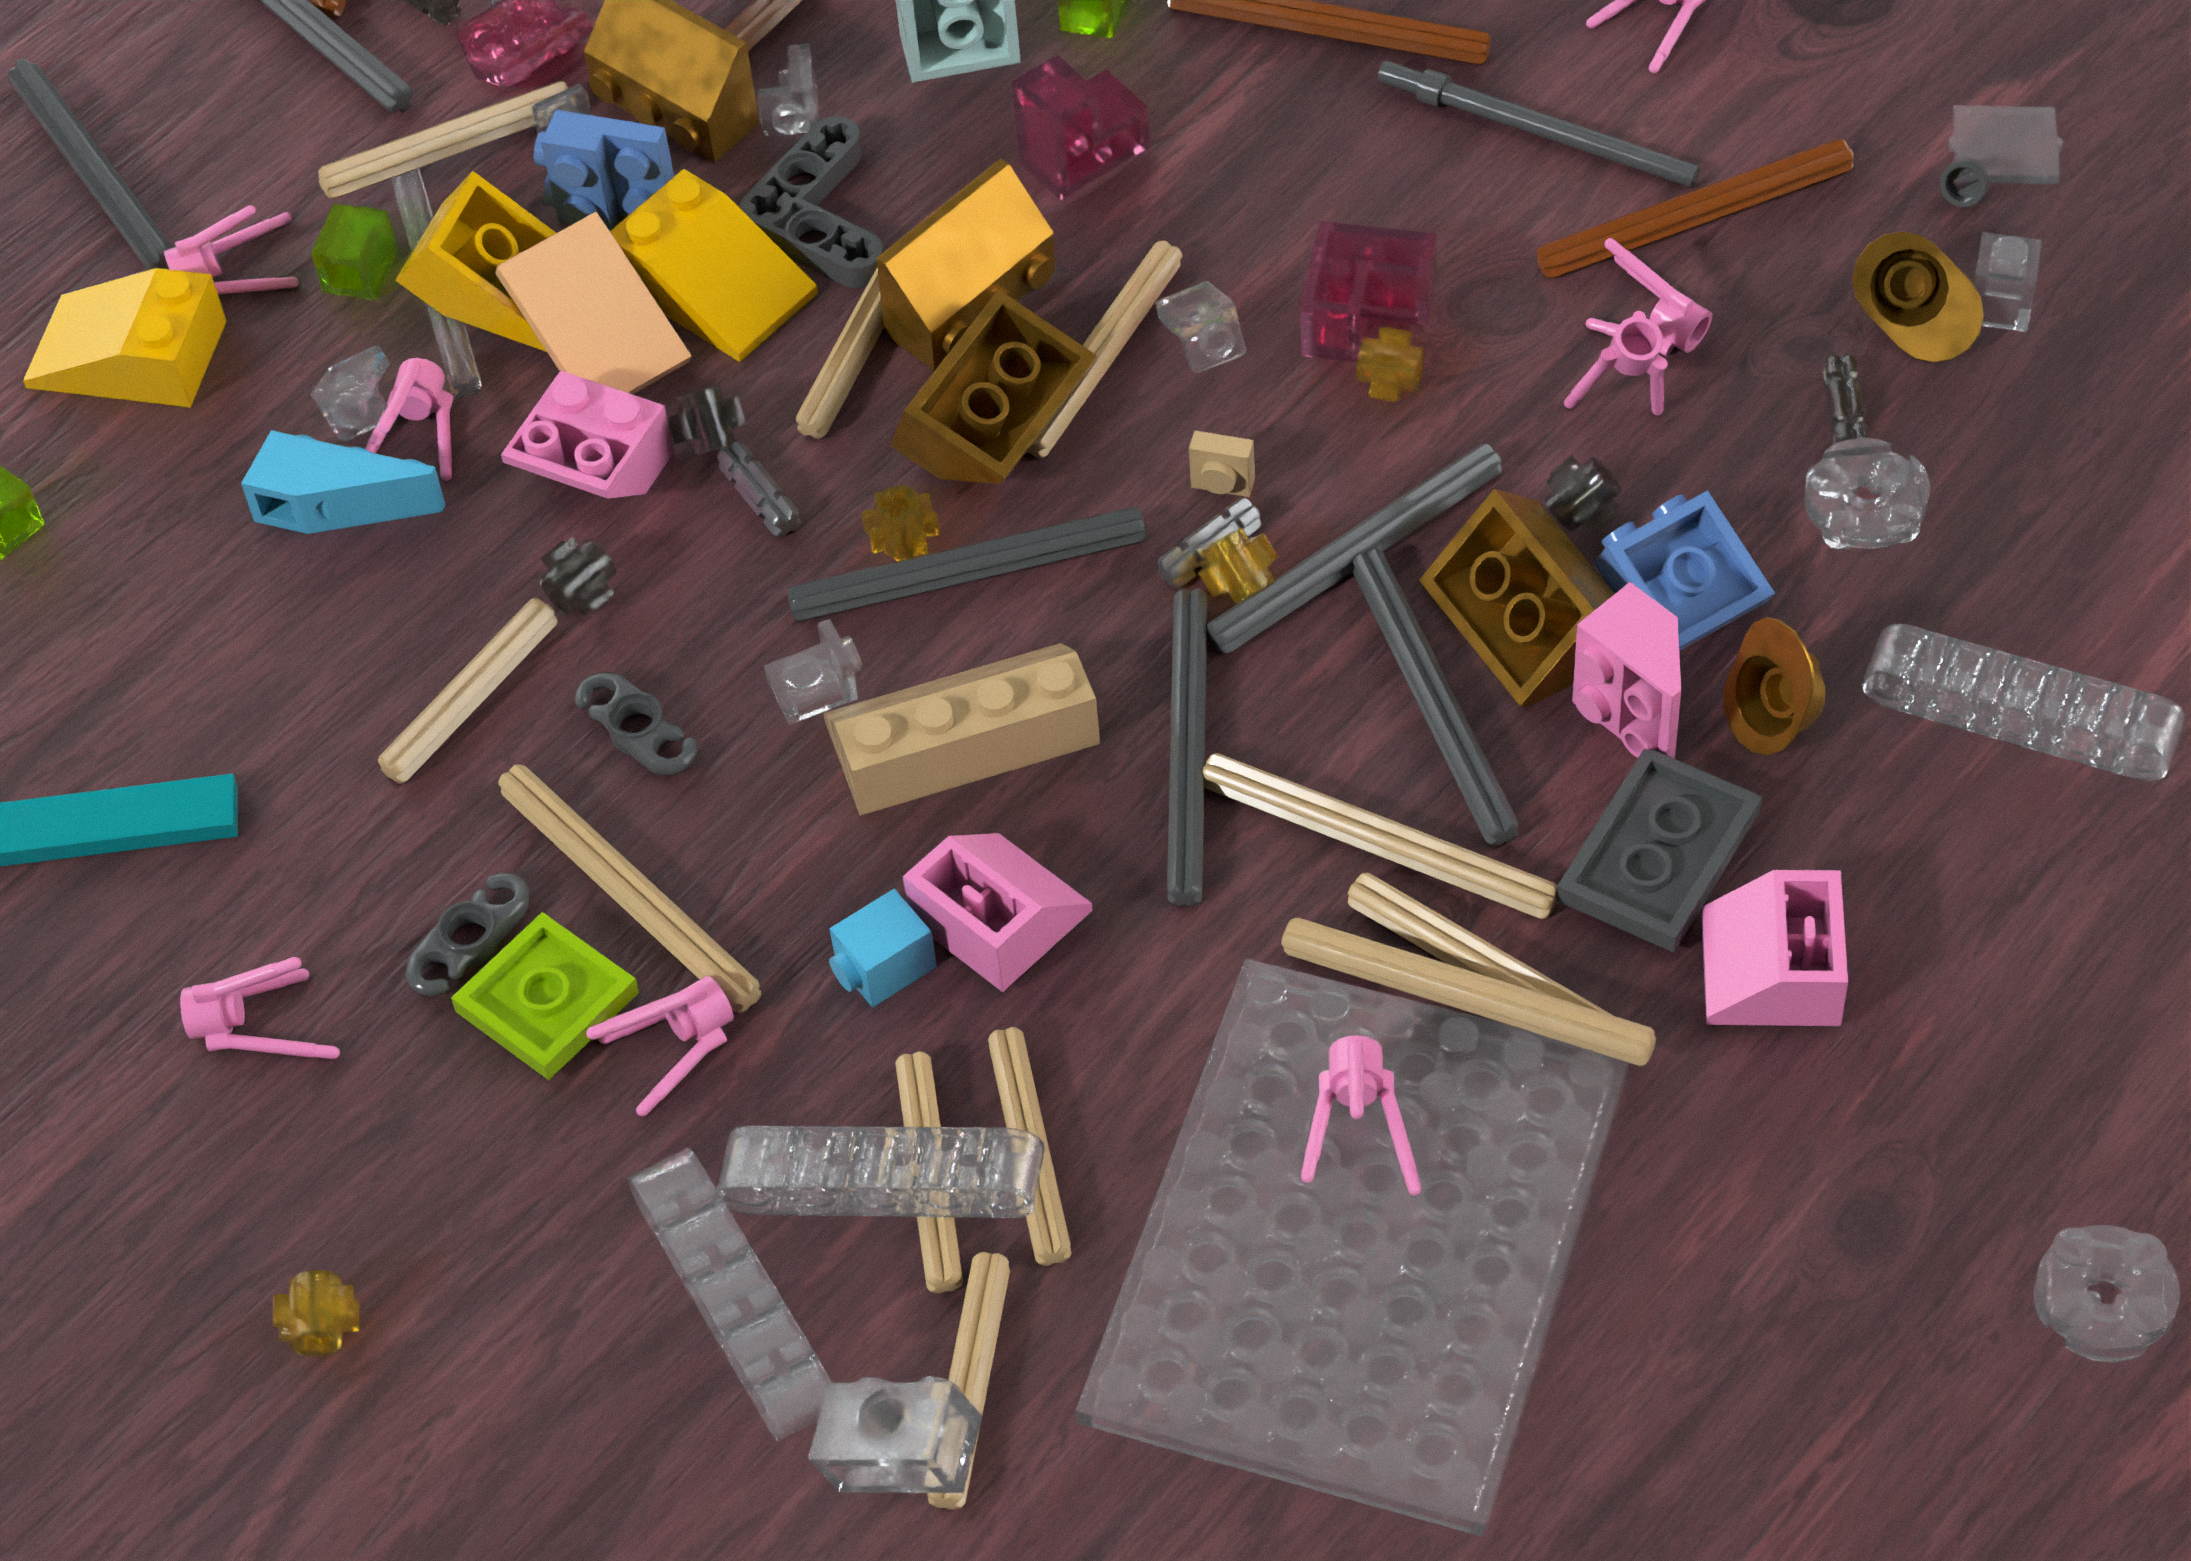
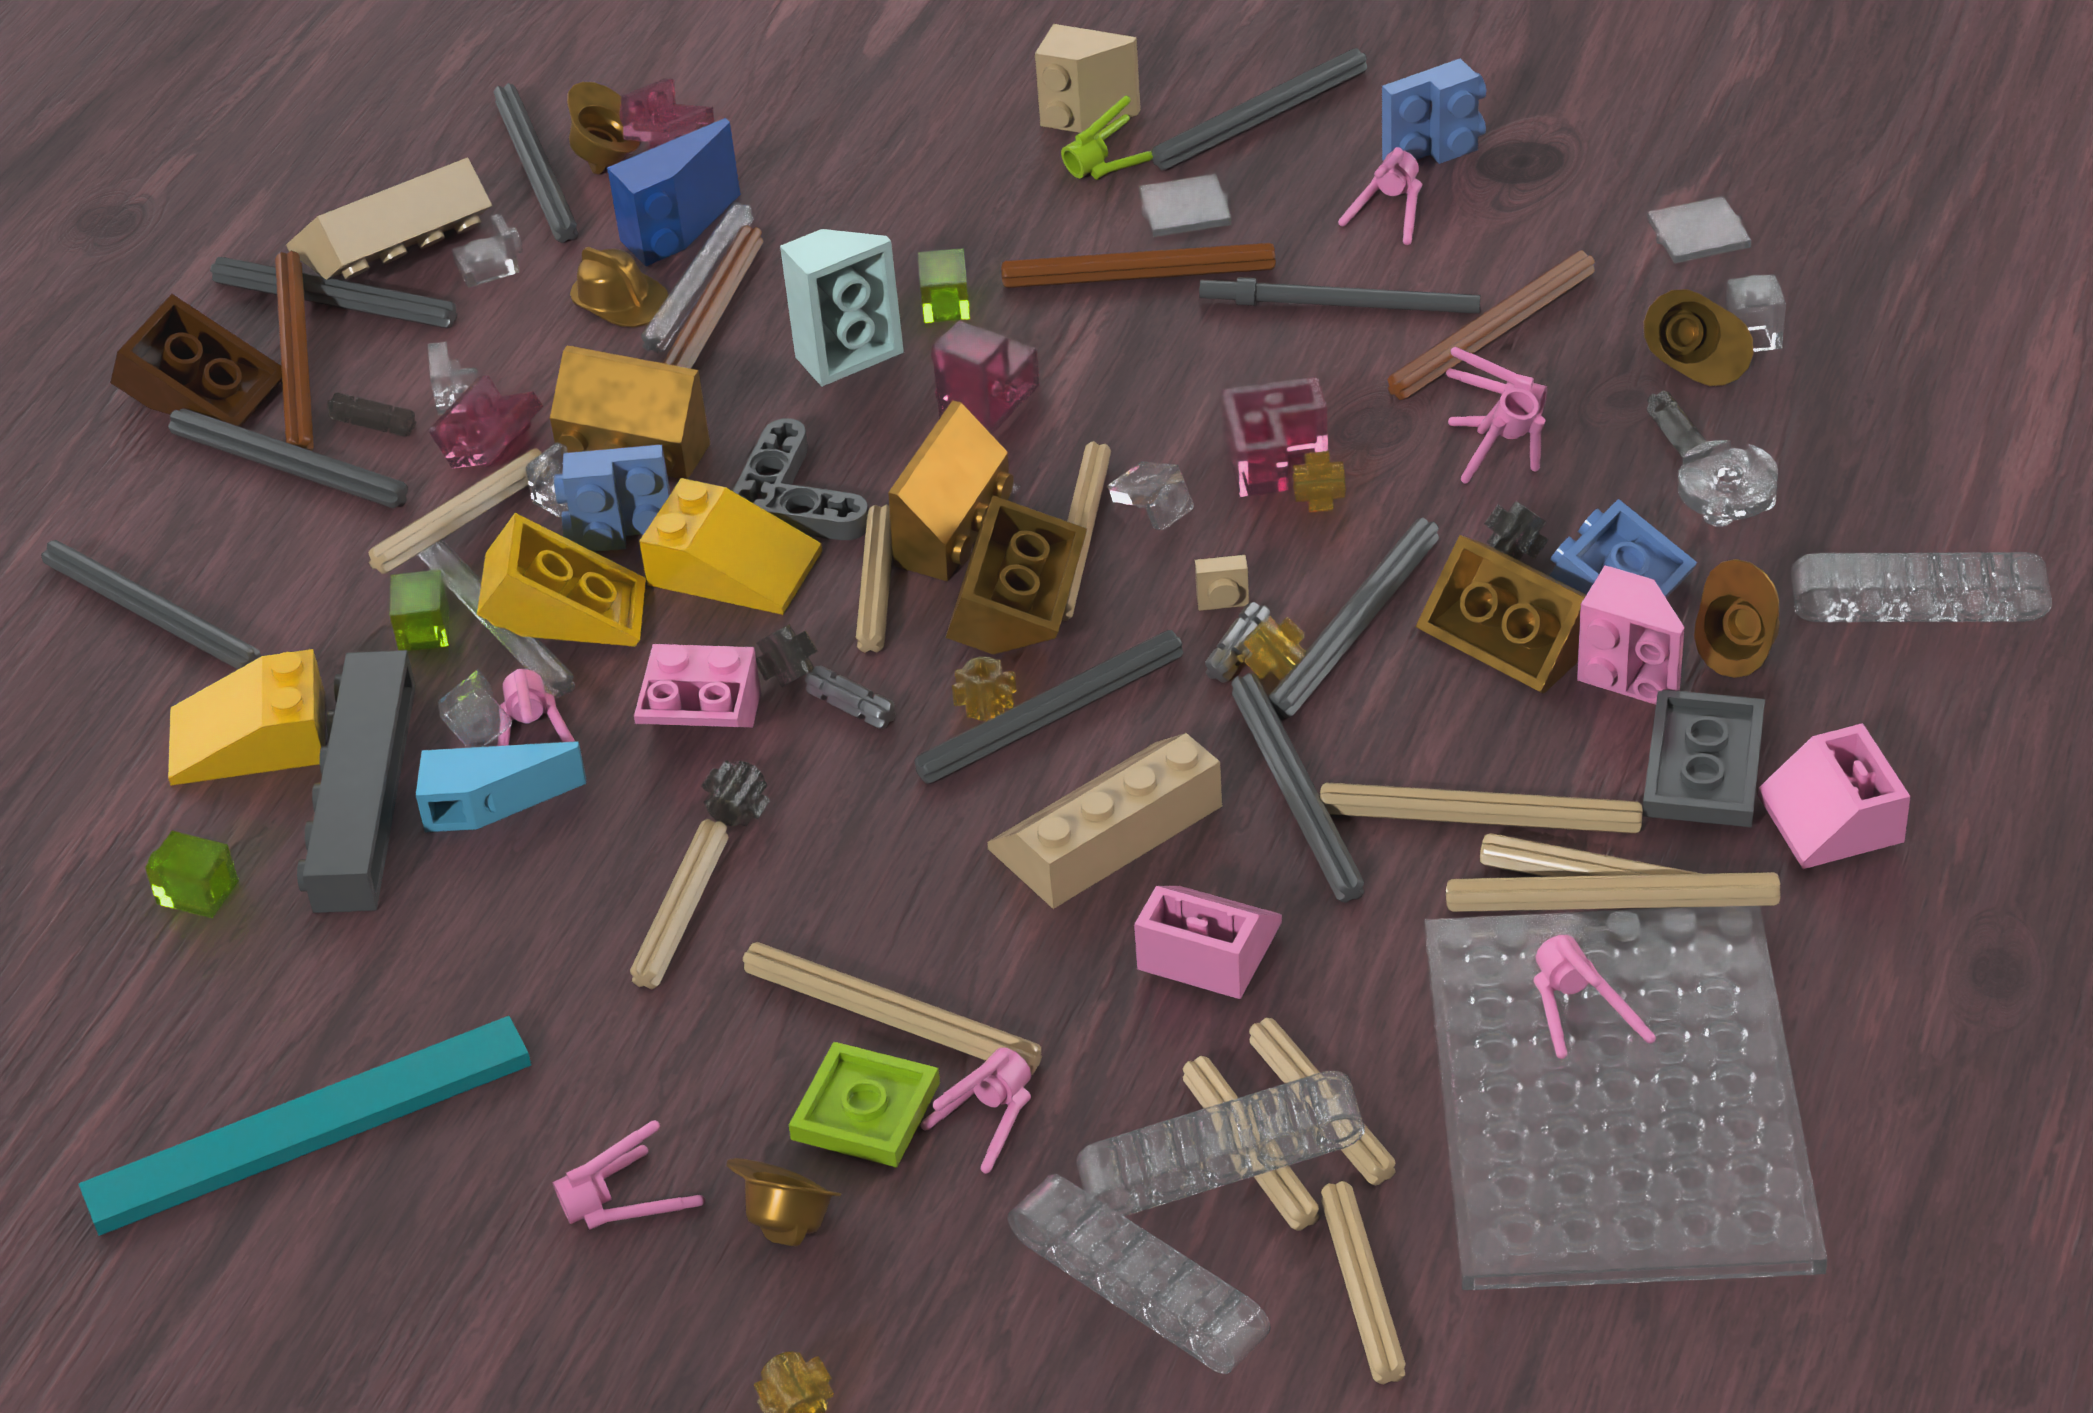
camera: 20 degrees left, 10 degrees down
bright pink plant [164,205,299,295] -> none
dark grey piece [405,872,531,997] -> none
light nougat tile [495,212,692,395] -> none
dark grey piece [575,671,698,776] -> none
clear bracket [757,43,820,137] -> none
clear bracket [764,619,862,725] -> none
clear brick [808,1377,983,1493] -> none
medium azure brick [829,888,937,1008] -> none
dark grey axle [1353,548,1519,847] -> none
dark grey hinge [1940,157,1990,207] -> none
none -> dark grey brick [297,650,416,913]
none -> pearl gold piece [726,1158,841,1247]

